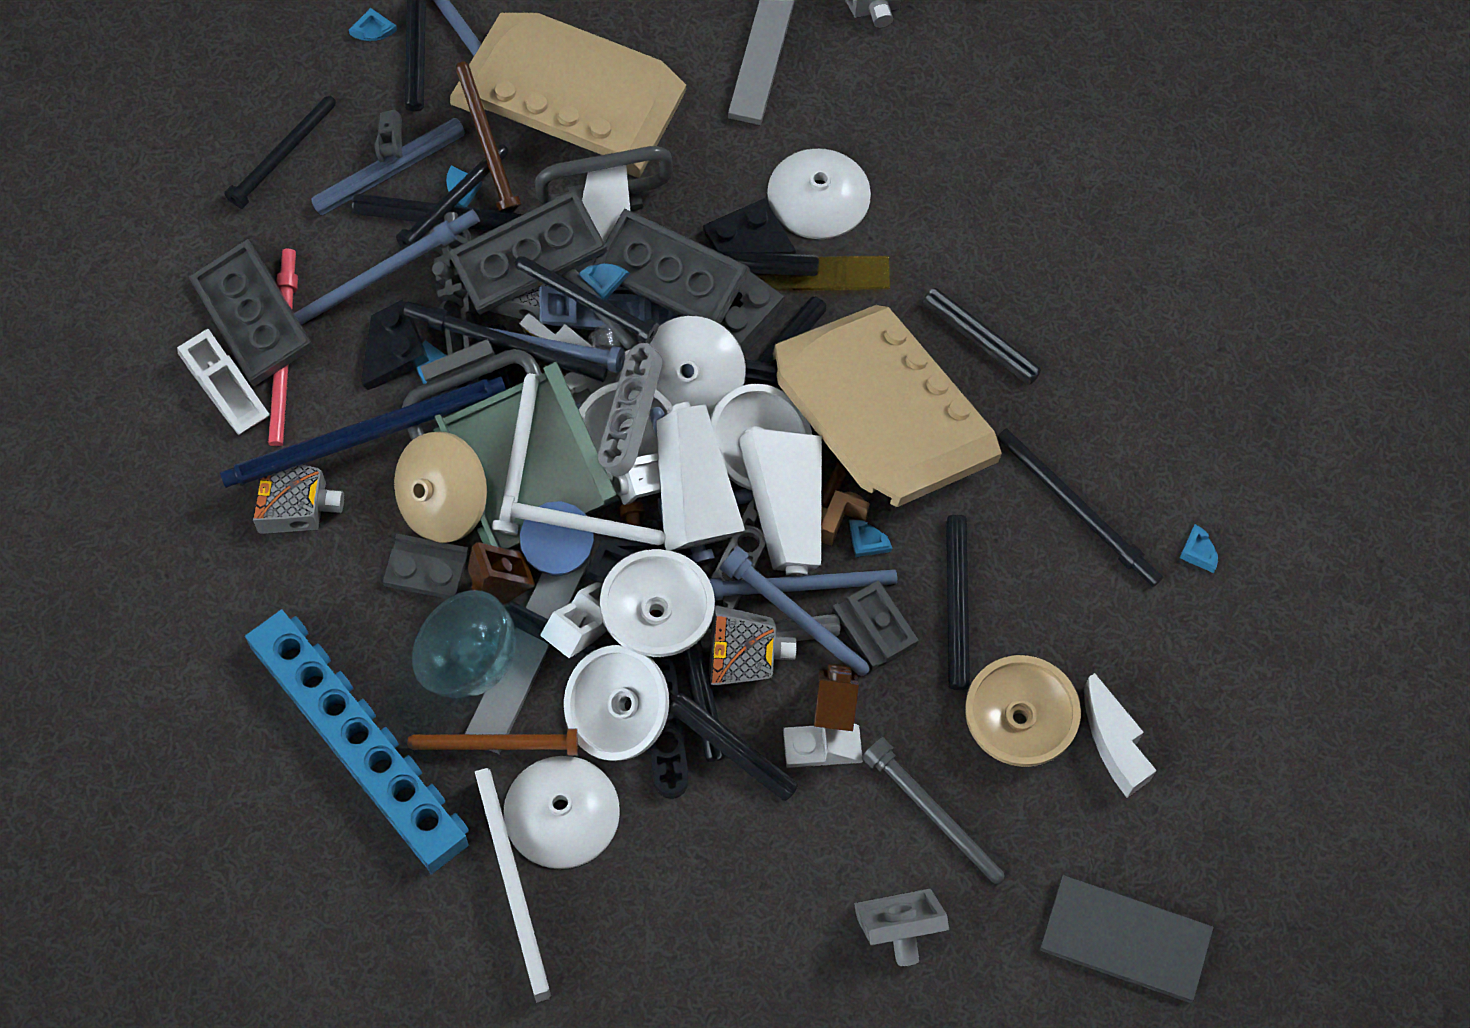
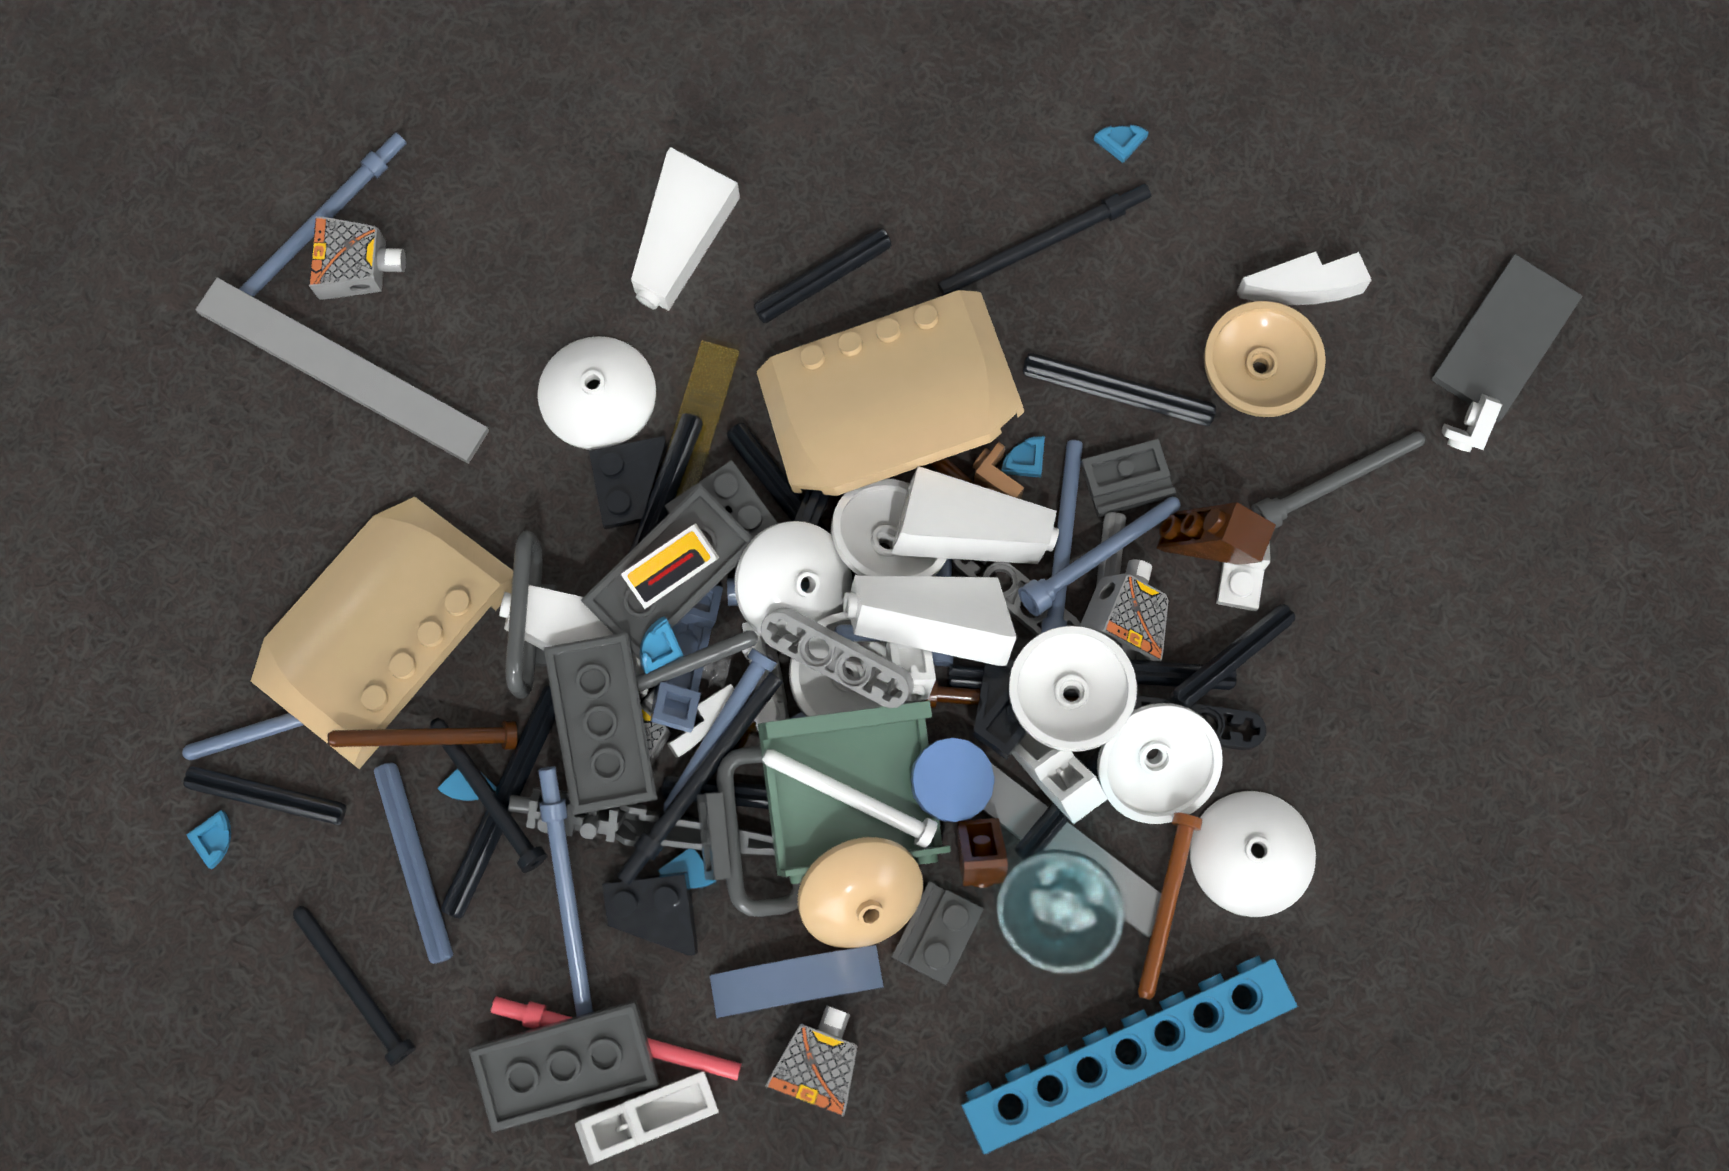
camera: 70 degrees left, 10 degrees up
dark blue piece [220,377,506,488] -> none
dark grey bar [375,110,403,163] -> none
white tile [475,768,551,1003] -> none
white bar [500,495,665,545] -> none
black bar [515,256,659,344] -> none
light grey tile [854,889,949,966] -> none
none -> slope [621,523,719,609]
none -> white slope [631,147,740,311]
none -> sand blue slope [710,945,884,1018]
none -> white bracket [1441,394,1502,452]

